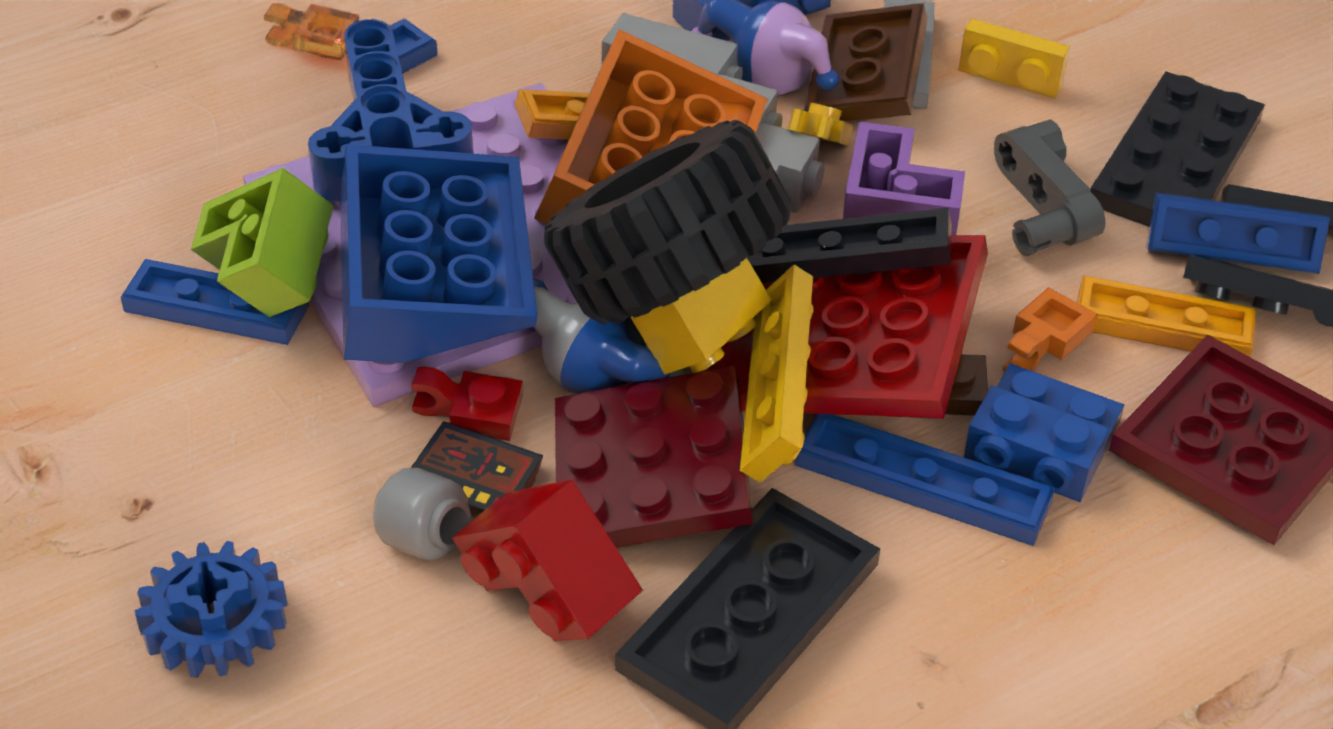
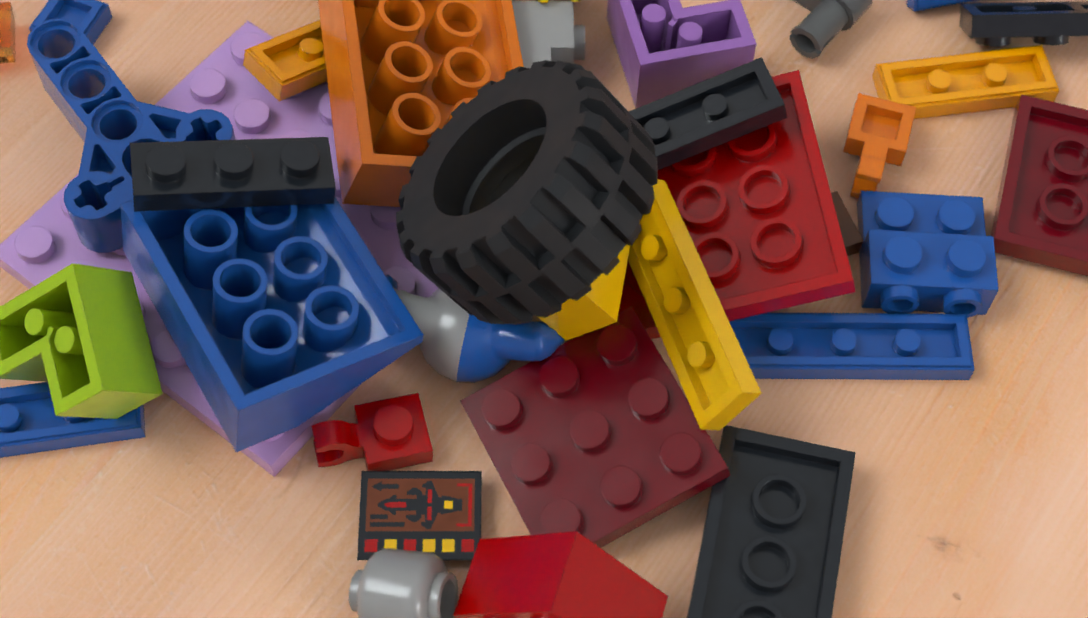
camera: 25 degrees left, 15 degrees up
none -> black plate [130,137,336,212]

